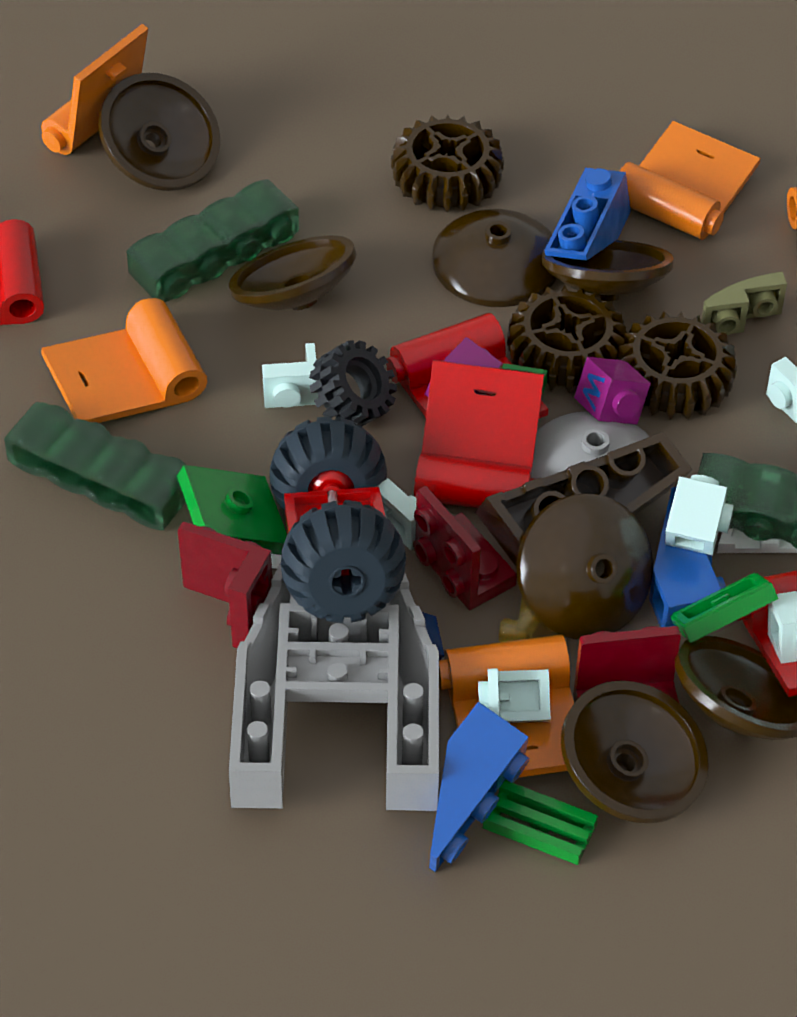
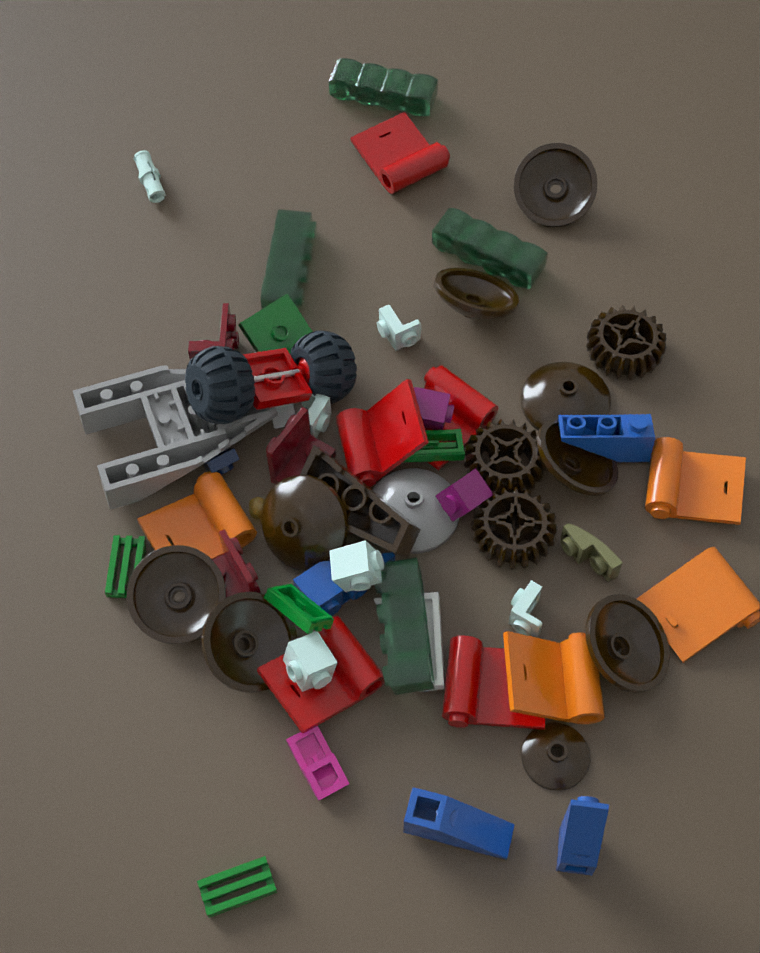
camera: 70 degrees right, 10 degrees up
orange door [41,24,148,155] -> none
orange door [41,298,208,428] -> none
black tyre [309,340,397,427] -> none
blue slope [429,702,530,872] -> none
light aqua bracket [478,668,551,723] -> none

